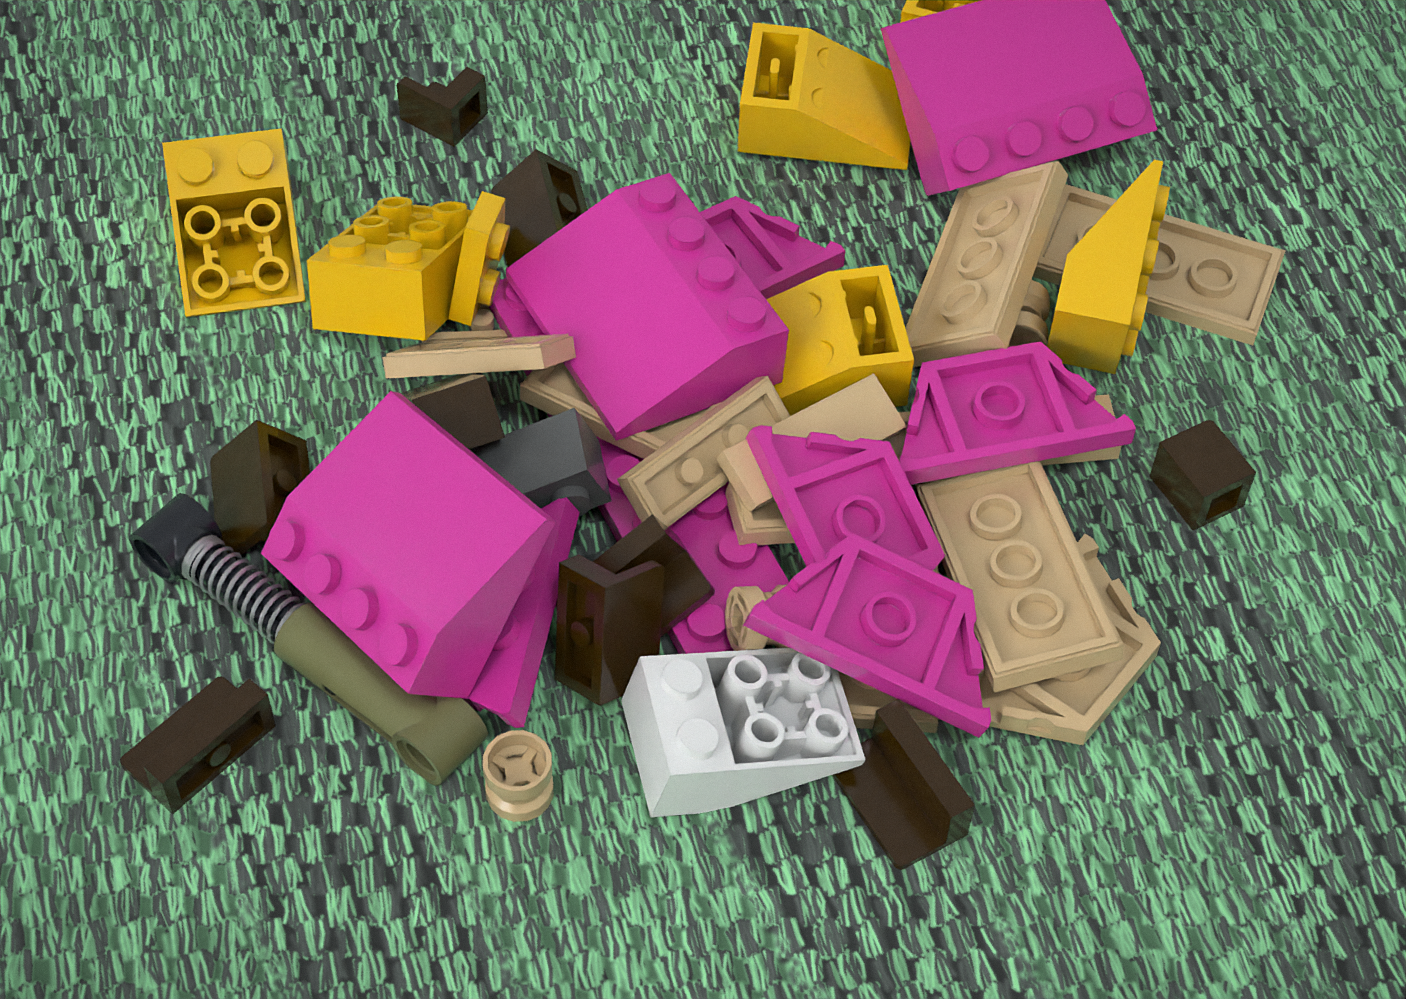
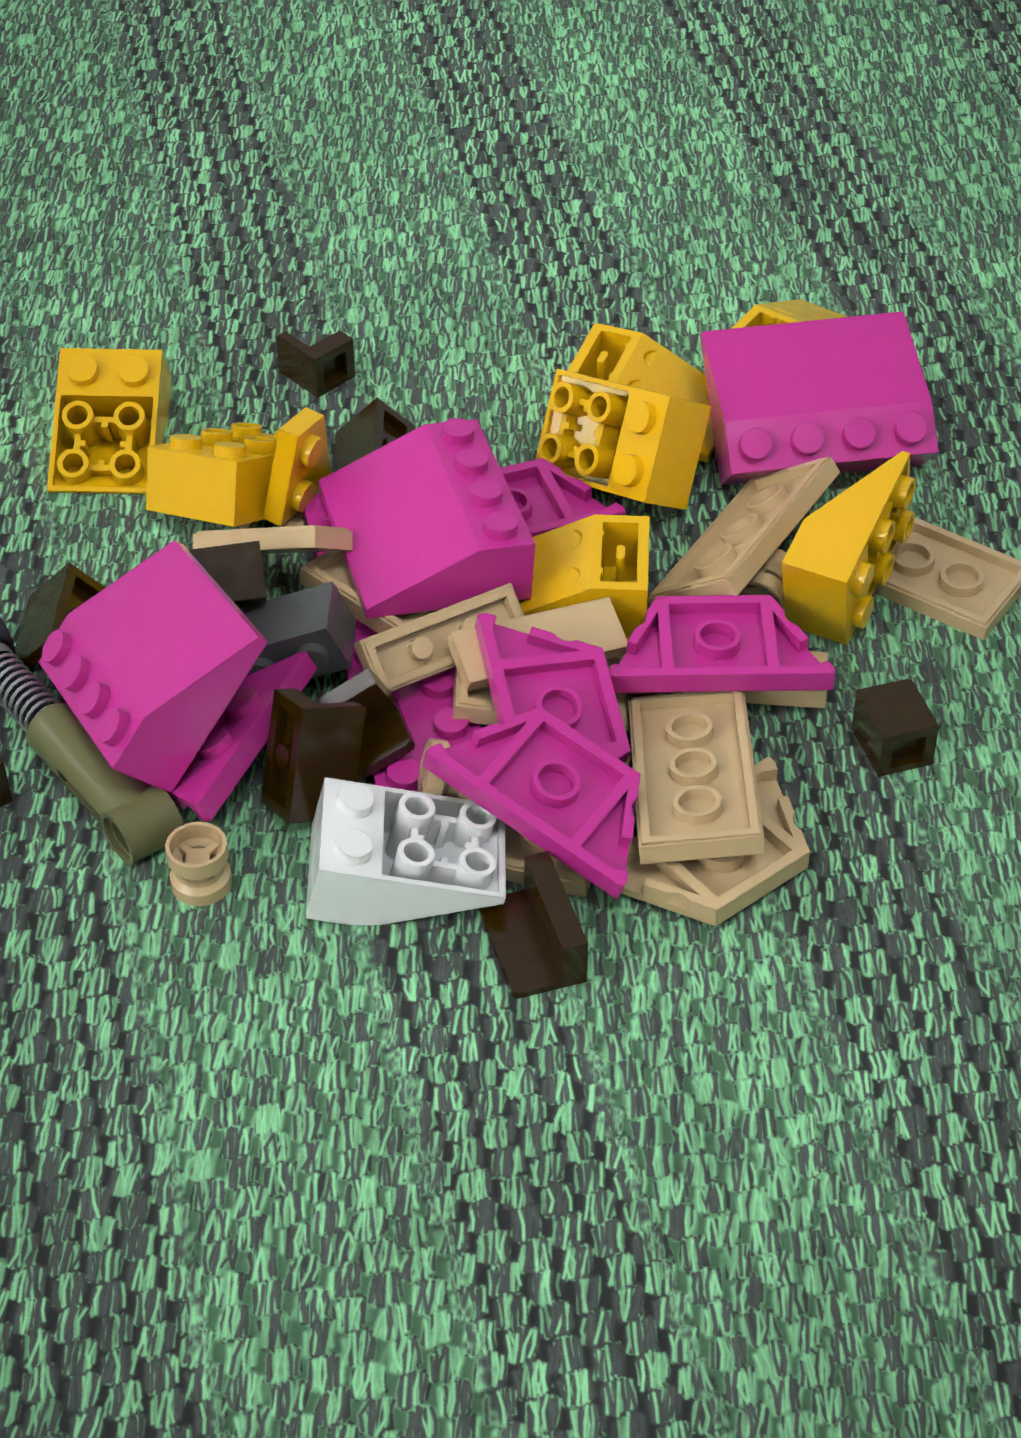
camera: 15 degrees right, 10 degrees down
none -> yellow slope [535,369,712,510]

